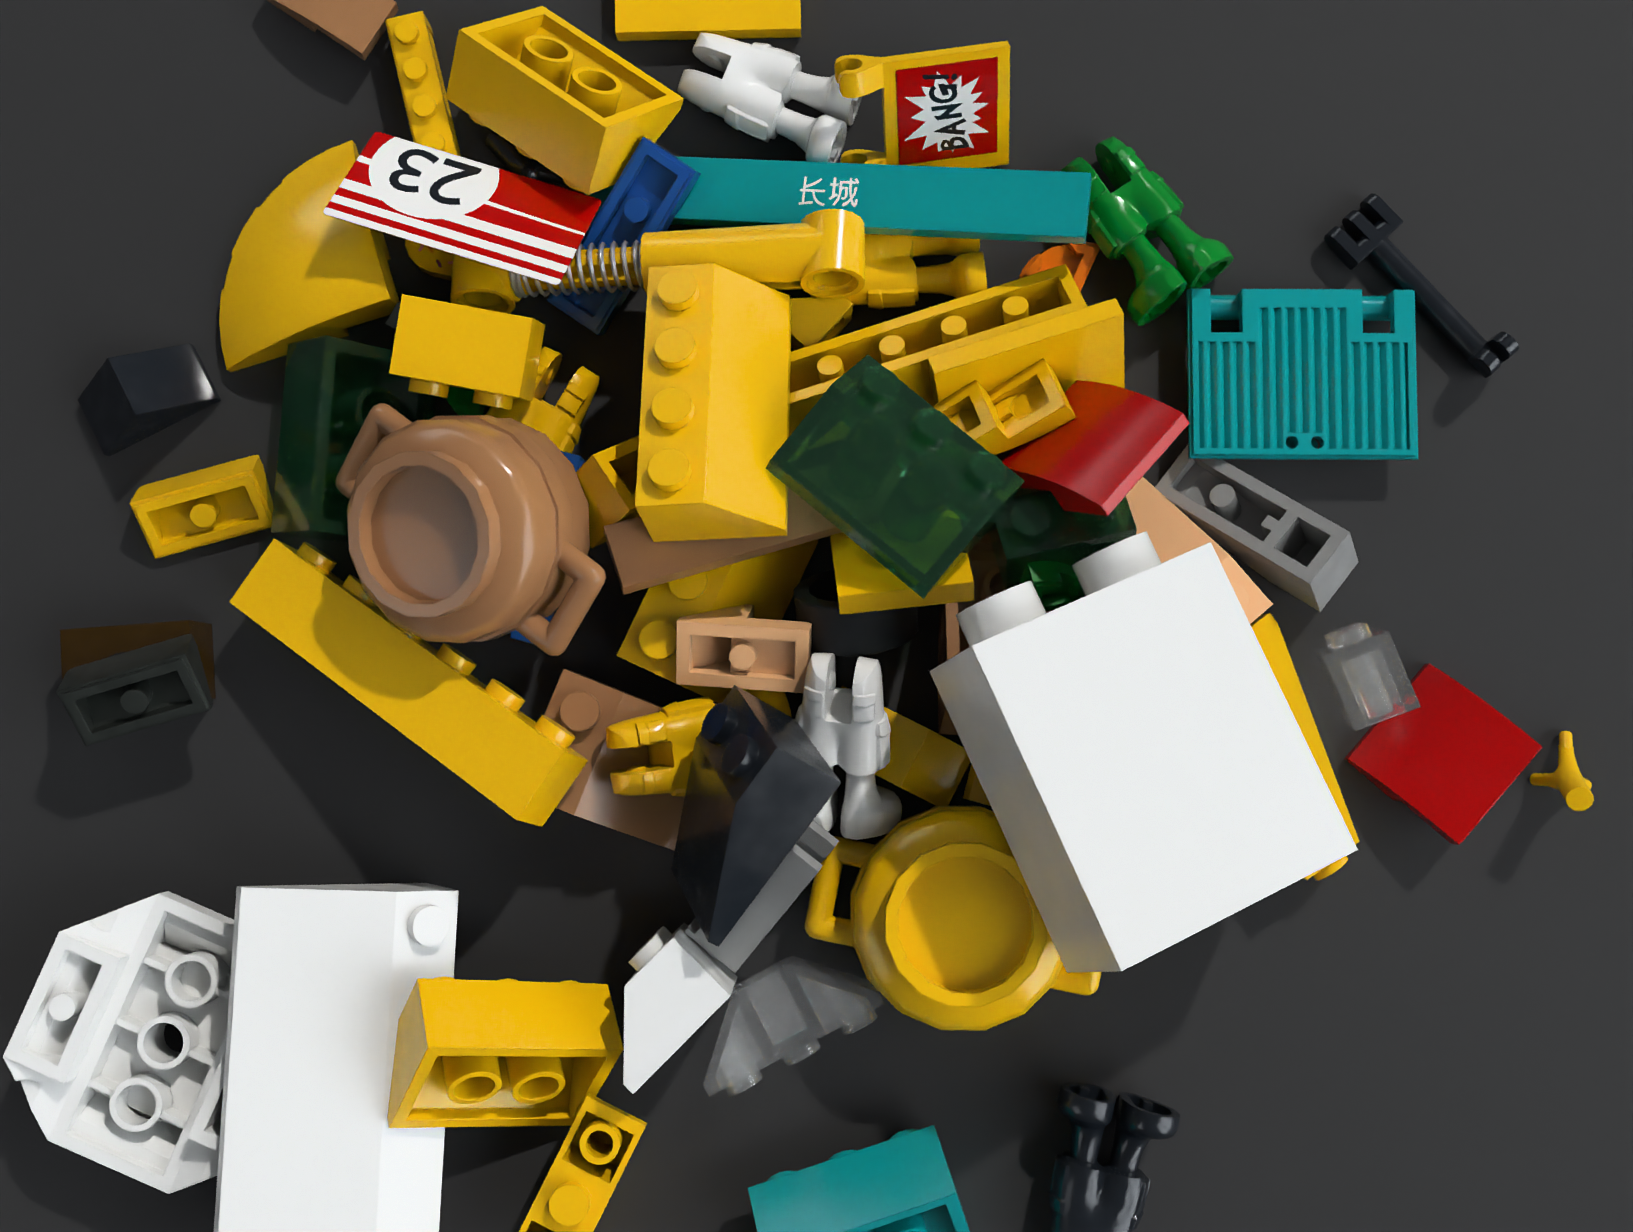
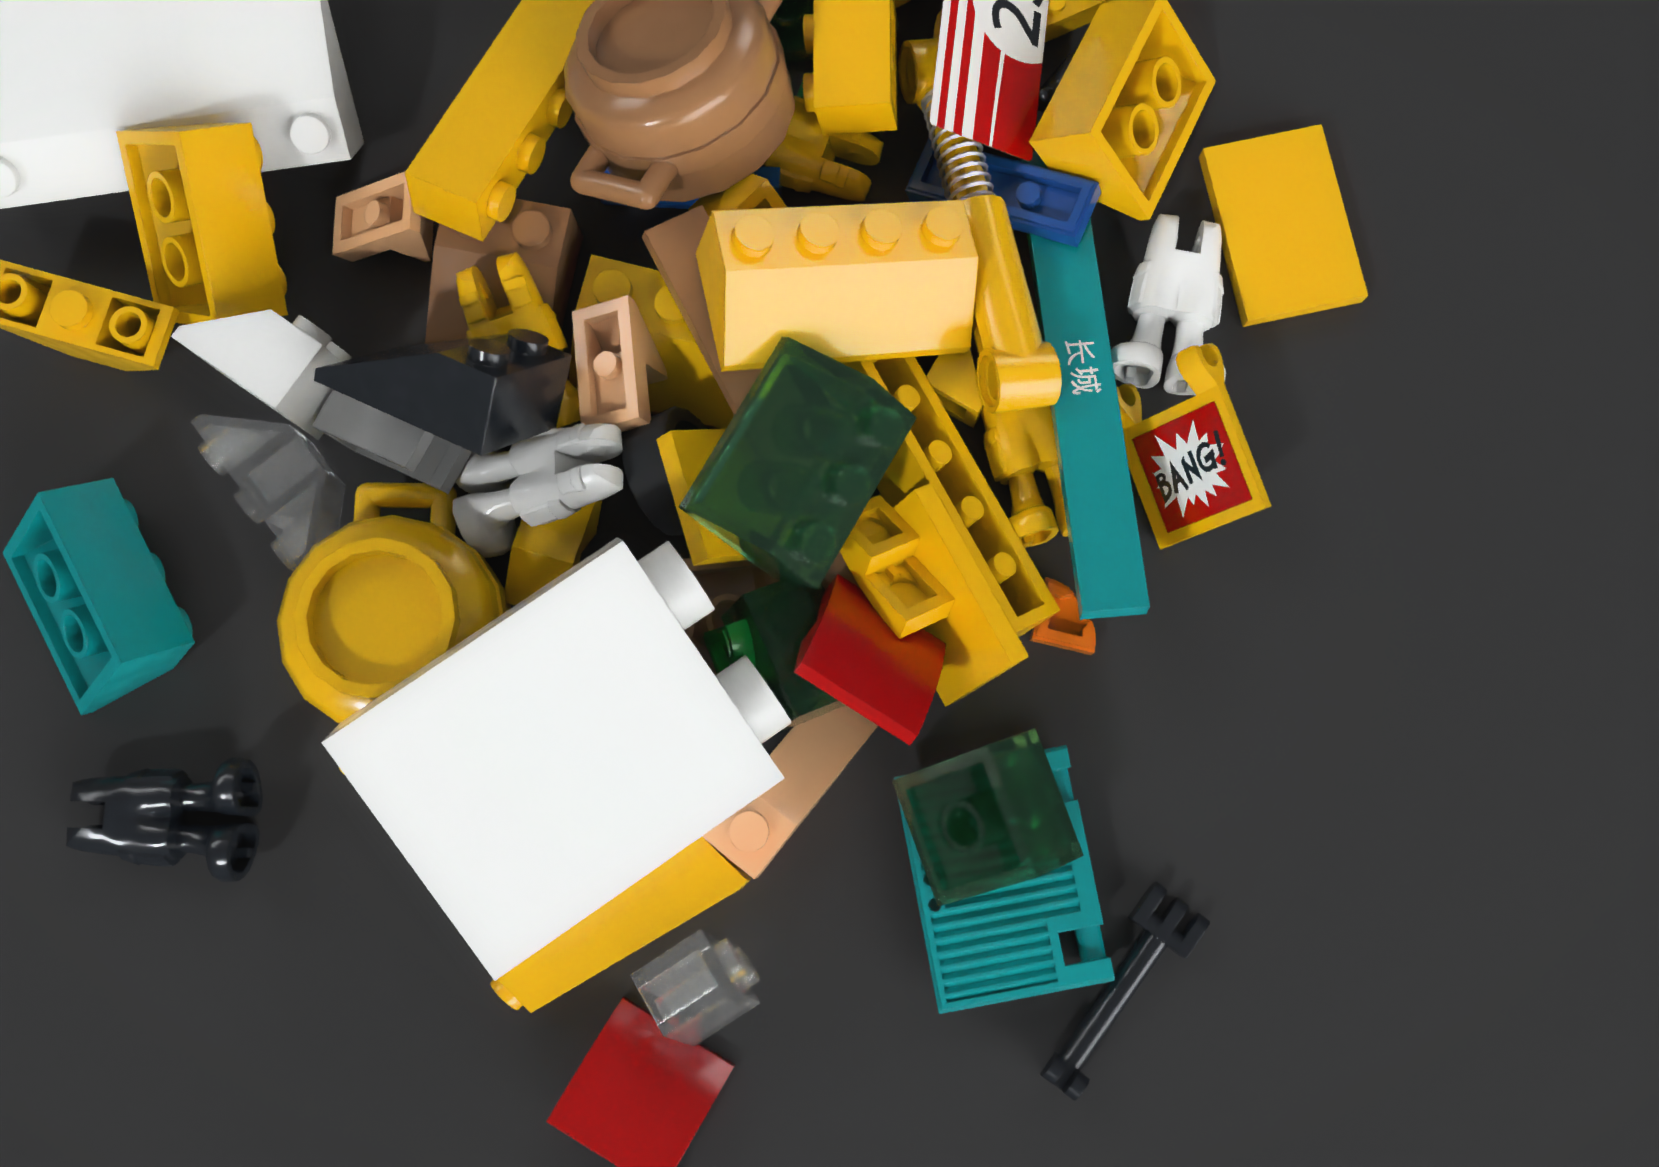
camera: 80 degrees right, 5 degrees down
green piece [1061,136,1234,326] -> none
light grey slope [1155,445,1359,612] -> none
none -> light nougat slope [332,171,434,262]
none -> clear green slope [892,728,1084,906]

